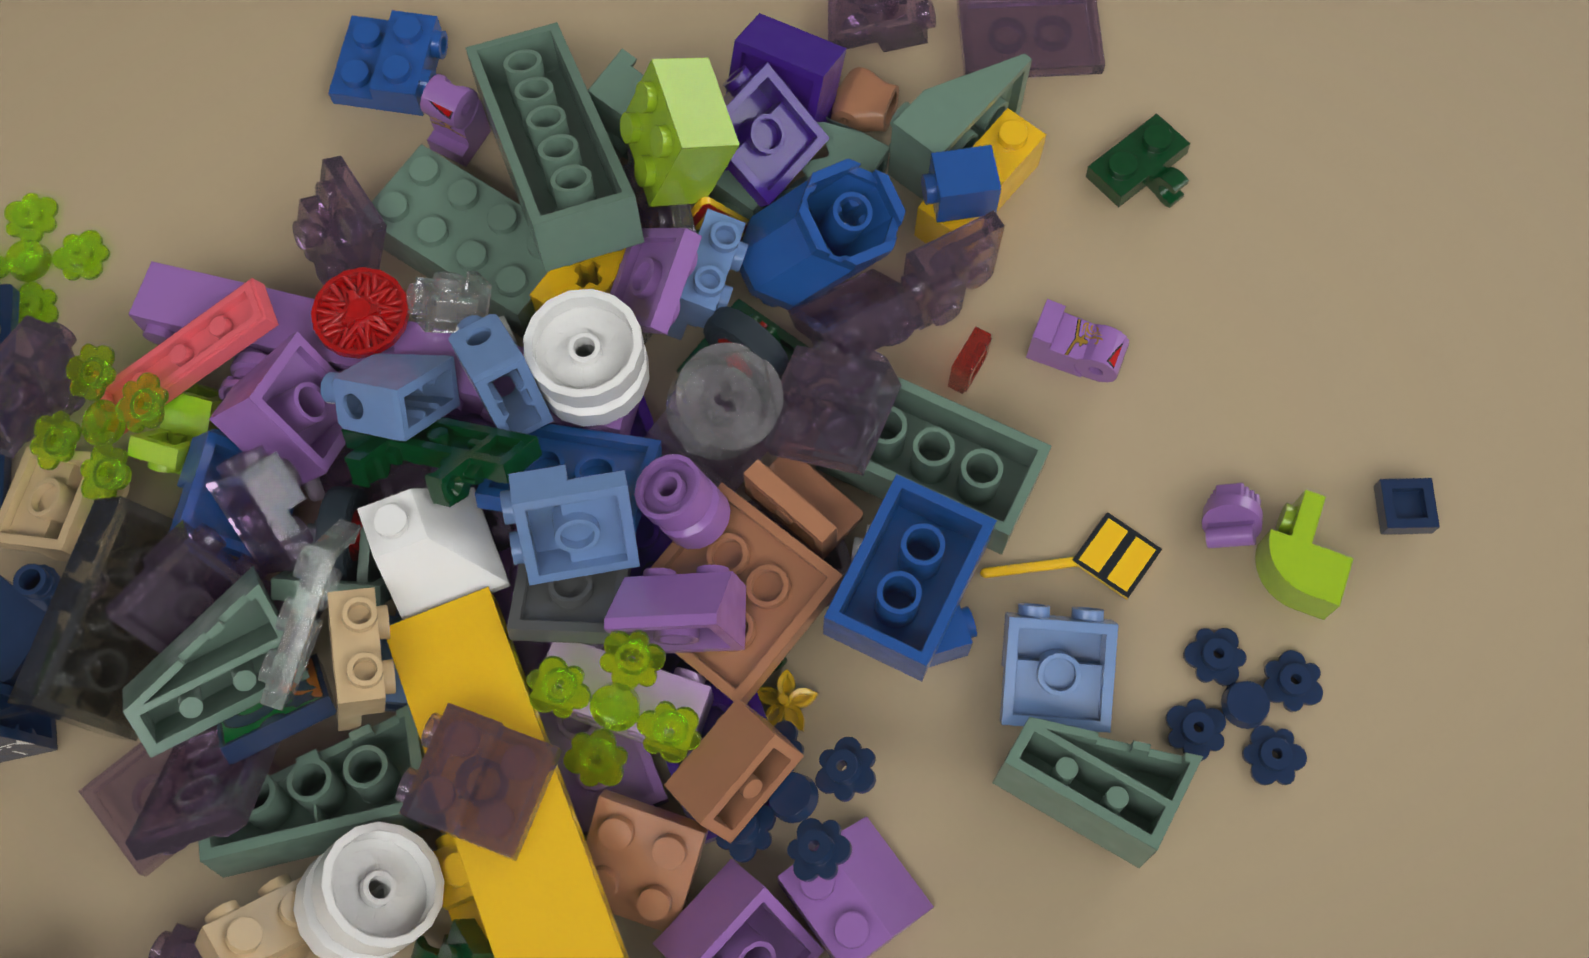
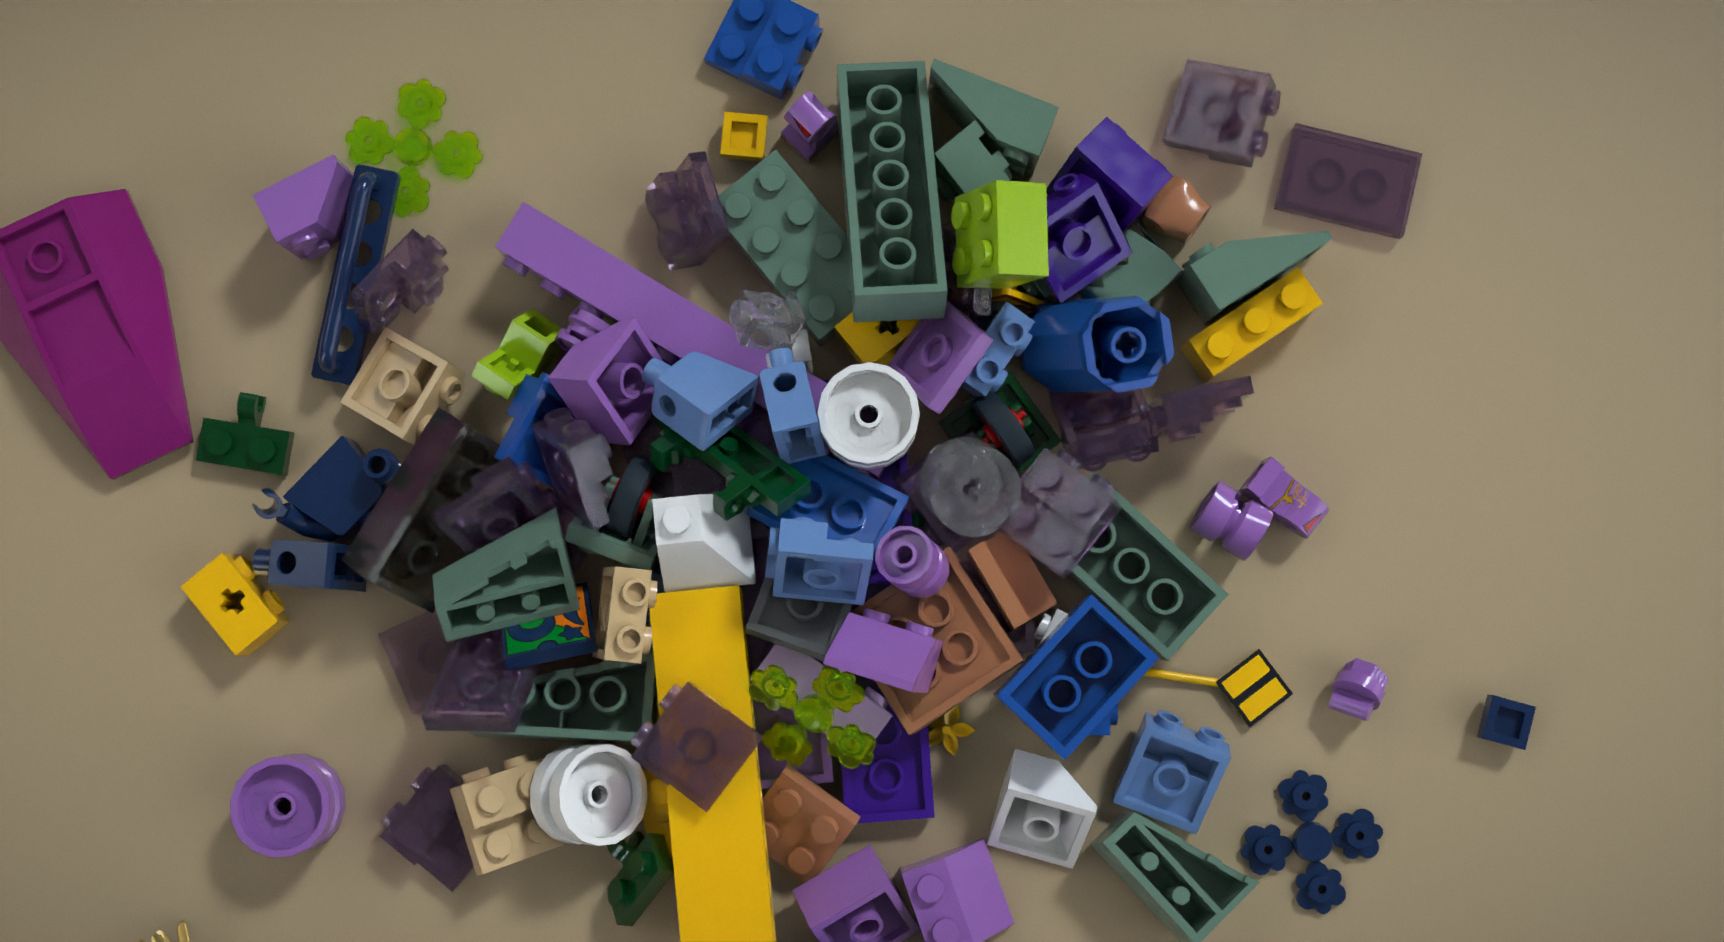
camera: 15 degrees right, 15 degrees up
clear neon green plant [30,344,169,502] -> none
coral tile [96,278,279,436] -> none
clear wing [258,519,361,711] -> none
red wheel [311,267,410,359] -> none
nougat brick [664,698,804,843] -> none
dark blue plant [716,721,876,882] -> none
blue brick [921,145,1001,223] -> none
clear red tile [948,326,992,394] -> none
dark green plate [1086,113,1190,208] -> none
lime brick [1255,490,1354,620] -> none
none -> yellow plate [720,112,768,162]
none -> sand green slope [928,59,1059,178]
none -> white slope [987,749,1097,869]
none -> medium lavender wheel [1190,480,1273,561]

